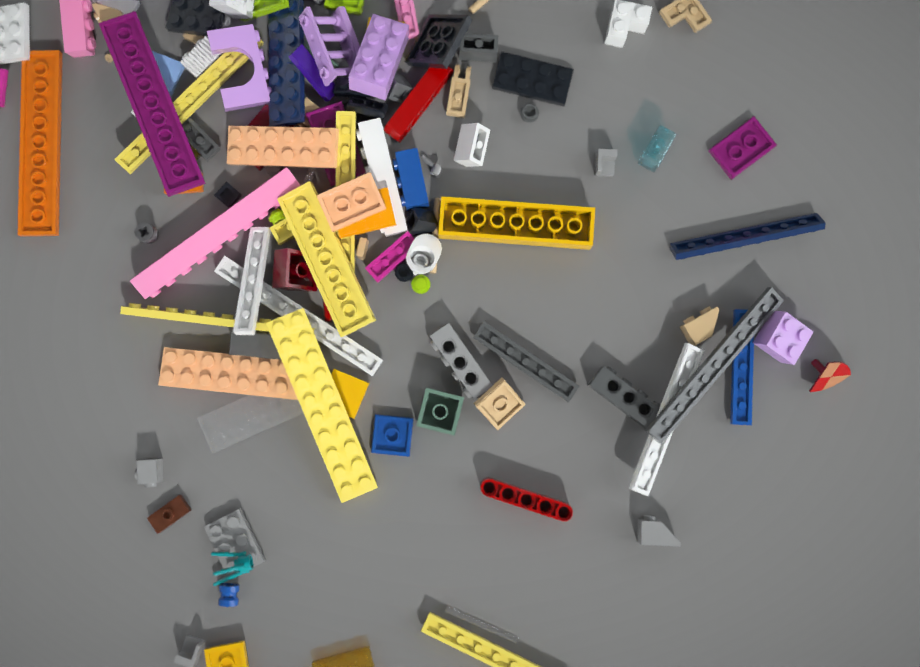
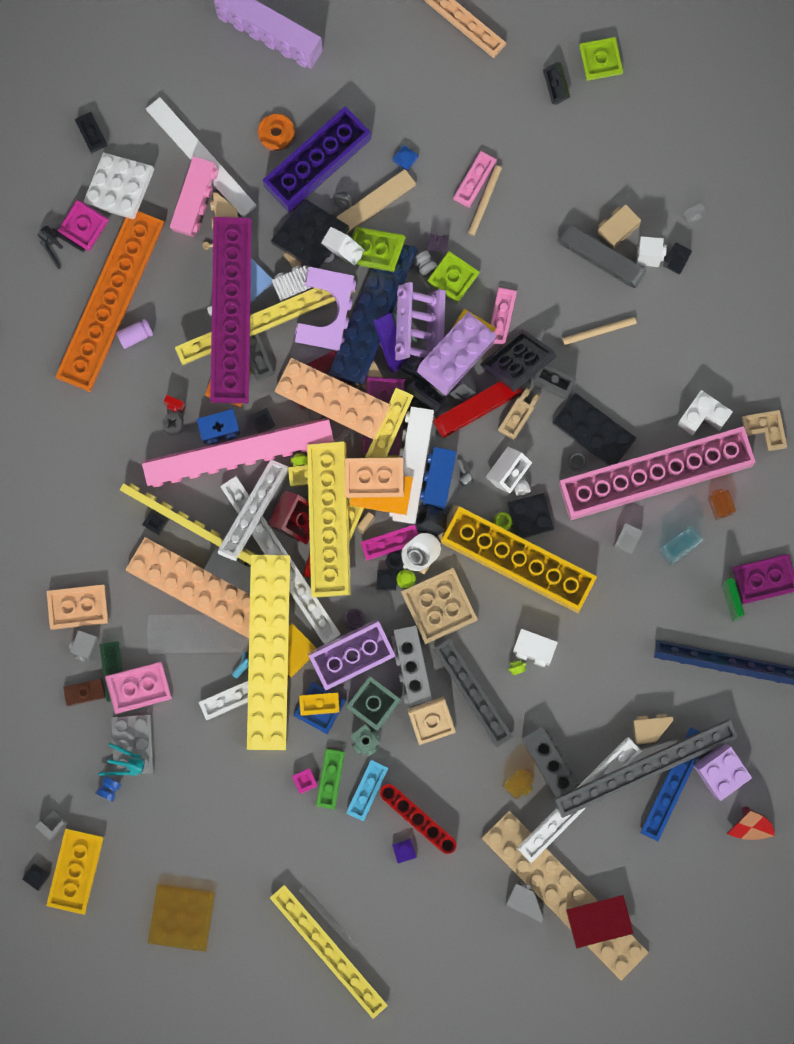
camera: 25 degrees right, 5 degrees down
none -> light nougat plate [47,585,109,630]
none -> clear green plate [99,641,123,702]
none -> bright pink tile [105,661,172,714]
none -> lavender piece [116,319,153,349]
none -> black plate [142,509,169,536]
none -> red plate [163,394,185,413]
none -> blue brick [196,409,240,445]
none -> white plate [199,681,248,721]
none -> medium azure bar [232,652,249,679]
none -> dark pink plate [292,768,318,794]
none -> yellow plate [299,693,340,716]
none -> lavender brick [307,619,395,690]
none -> bright green tile [316,748,345,810]
none -> clear purple wheel [345,608,365,630]
none -> medium azure plate [346,760,389,822]
none -> sand green brick [350,725,380,756]
none -> black plate [377,570,397,591]
none -> dark purple plate [392,839,417,864]
none -> tan plate [401,568,478,645]
none -> tan plate [481,811,649,981]
none -> lime plate [493,512,512,530]
none -> clear yellow brick [503,769,533,800]
none -> black plate [507,493,554,538]
none -> lime plate [508,659,527,675]
none -> white brick [513,629,558,667]
none -> white hinge [514,480,531,496]
none -> bright pink brick [559,426,756,521]
none -> dark red tile [566,895,634,949]
none -> clear orange brick [708,489,736,520]
none -> green tile [722,578,745,622]

